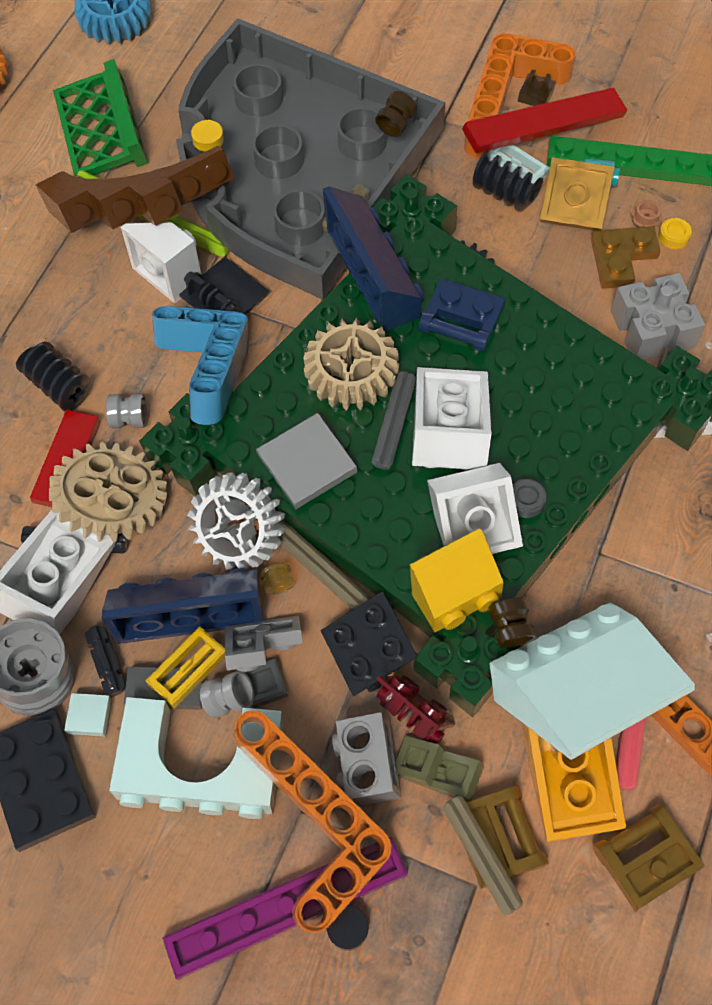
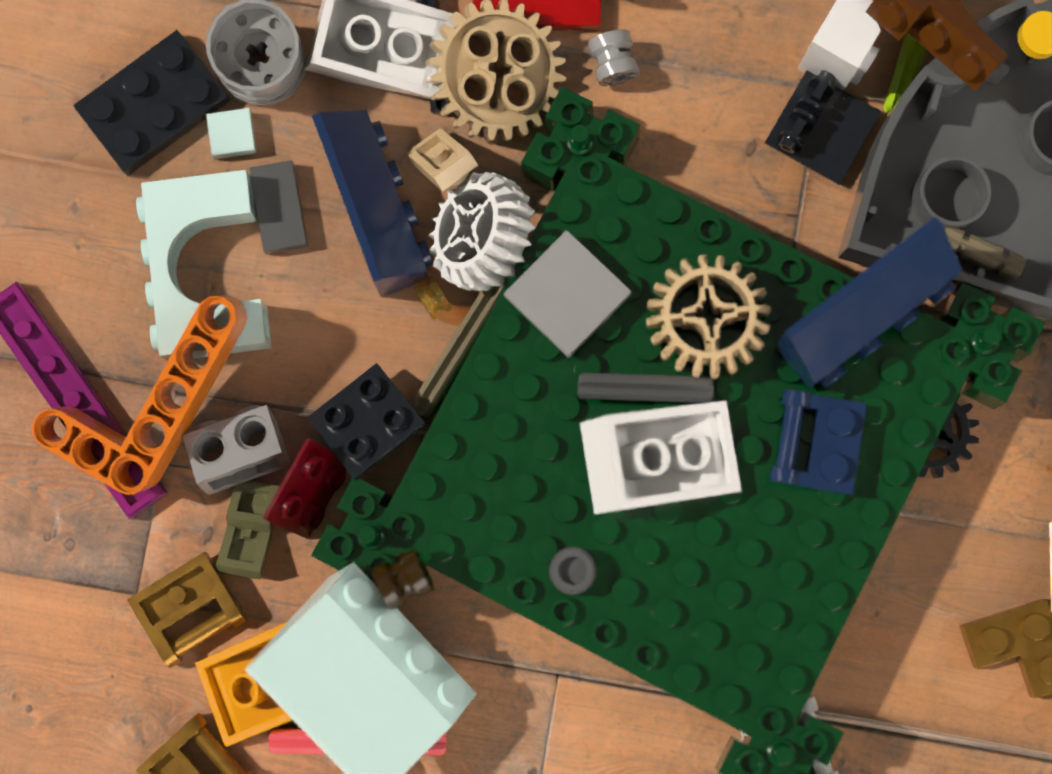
camera: 75 degrees right, 20 degrees up
black axle [85,625,126,696] -> none
yellow tile [145,627,225,709] -> none
dark azure beam [152,306,248,425] -> none
light grey wheel [200,671,254,718] -> none
light grey plate [225,616,303,672] -> none
dark grey tile [244,659,288,709] -> none
black tile [327,905,368,951] -> none
yellow slope [410,528,503,632] -> none
white slope [427,463,523,554] -> none
dark tan axle [443,796,523,915] -> none
light grey brick [610,273,705,360] -> none
none -> tan plate [406,128,478,192]

